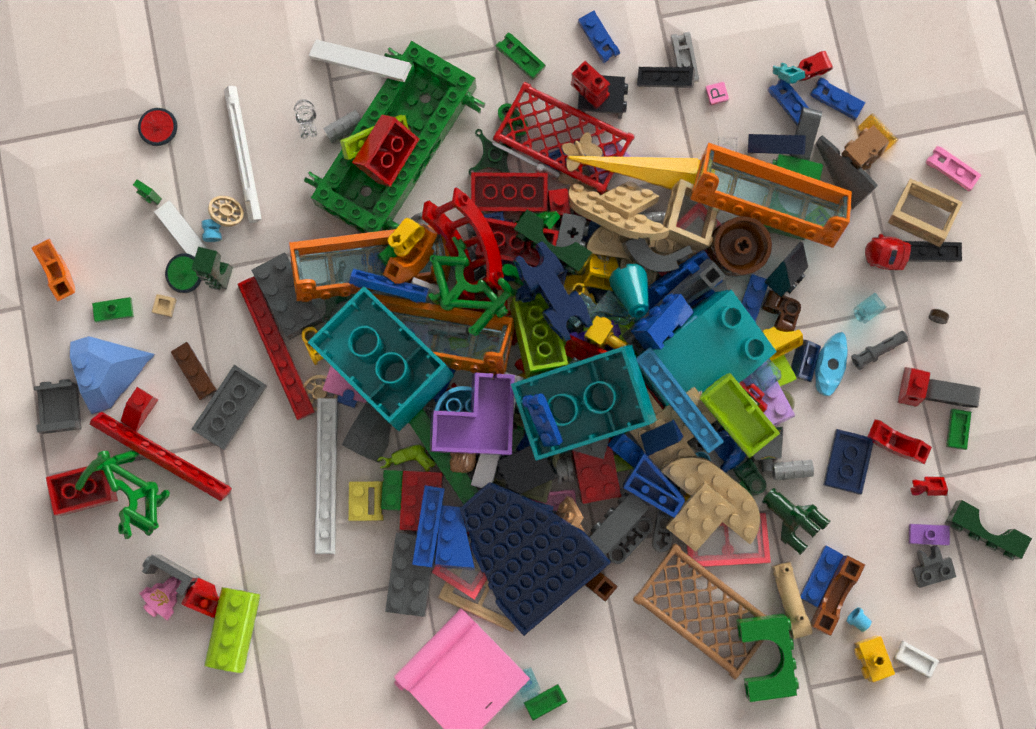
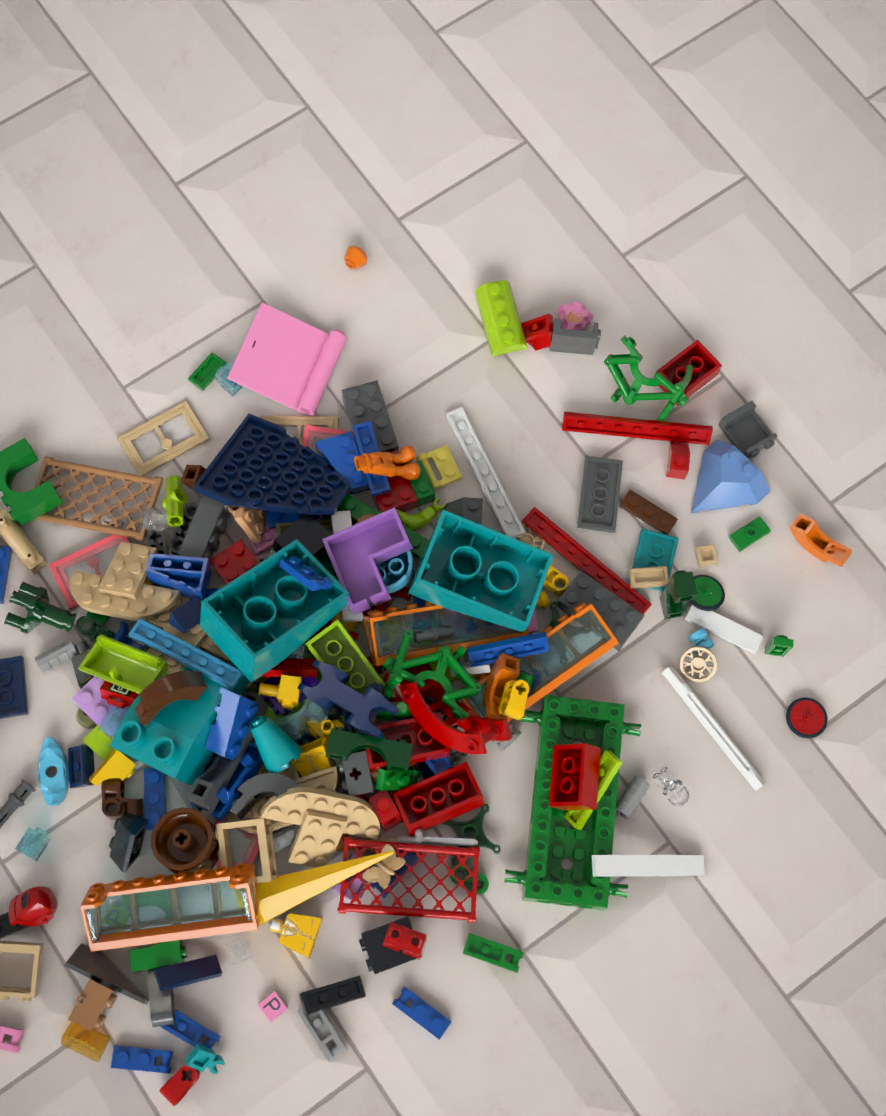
camera: 150 degrees right, 10 degrees down
none -> tan door [117,401,209,476]
none -> reddish brown arch [135,671,207,725]
none -> clear piece [141,508,170,531]
none -> lime piece [162,475,188,527]
none -> yellow torso [270,913,322,959]
none -> orange piece [354,446,420,480]
none -> teal tile [628,528,679,592]
none -> tan tile [628,566,669,589]

